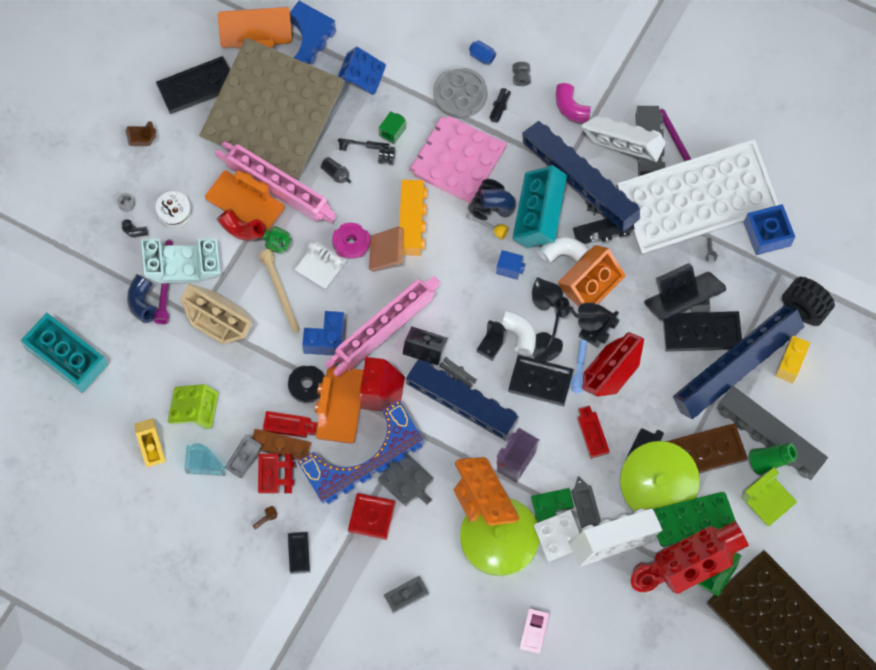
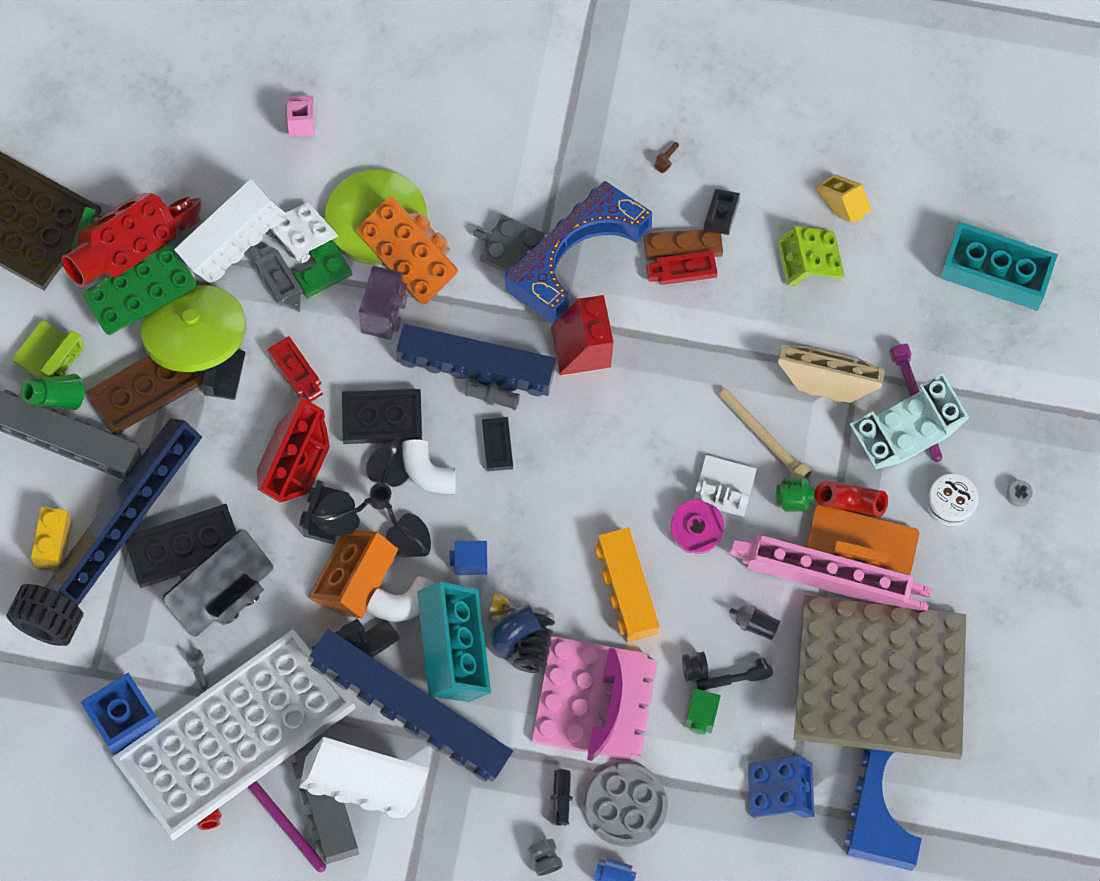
camera: 160 degrees right, 0 degrees up
black arm [121,219,148,238] -> none
reddish brown bracket [126,121,156,146] -> none
dark blue cylinder [127,274,156,323] -> none
black plate [156,56,230,114] -> none
clear light blue slope [184,443,226,476] -> none
orange bracket [218,7,292,49] -> none
red plate [258,453,295,494] -> none
black plate [287,532,310,574] -> none
black tile [288,365,325,403] -> none
blue brick [302,311,345,356] -> none
orange bracket [315,366,363,444] -> none
bright pink hinge [325,276,439,377] -> none
red plate [348,493,395,540] -> none
nougat tile [369,226,403,272] -> none
dark grey plate [384,576,429,614] -> none
black bracket [402,326,448,365] -> none
black bracket [476,320,506,361] -> none
dark pink cylinder [555,83,591,124] -> none
light blue piece [571,340,587,393] -> none
none -> black tile [482,417,513,472]
none -> magenta slope [587,648,622,761]

